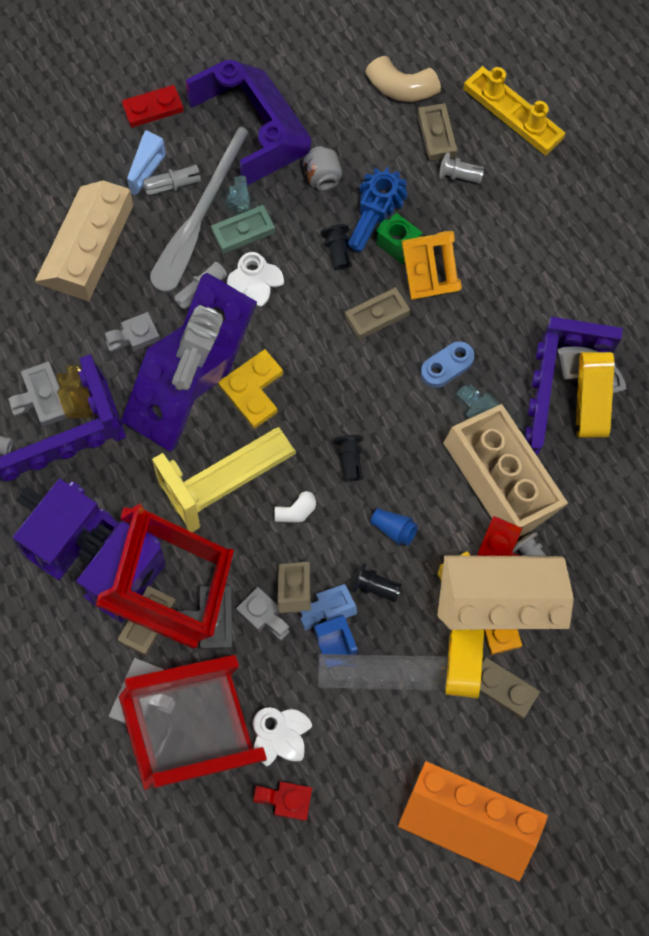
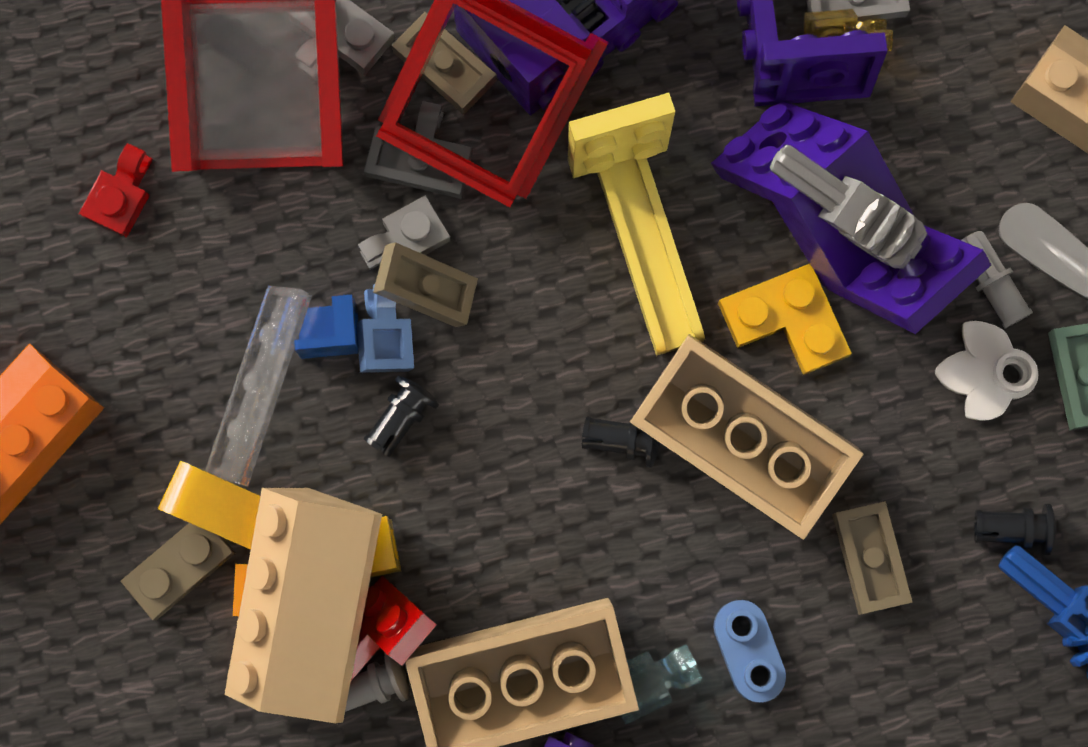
camera: 110 degrees right, 10 degrees up
light grey plate [104,312,160,353] -> none
white plate [253,707,312,766] -> none
white arm [275,491,316,523] -> none
blue cone [370,508,418,546] -> none
green brick [376,213,423,265] -> none
light orange plate [402,231,462,299] -> none
none -> tan slope [630,334,864,540]

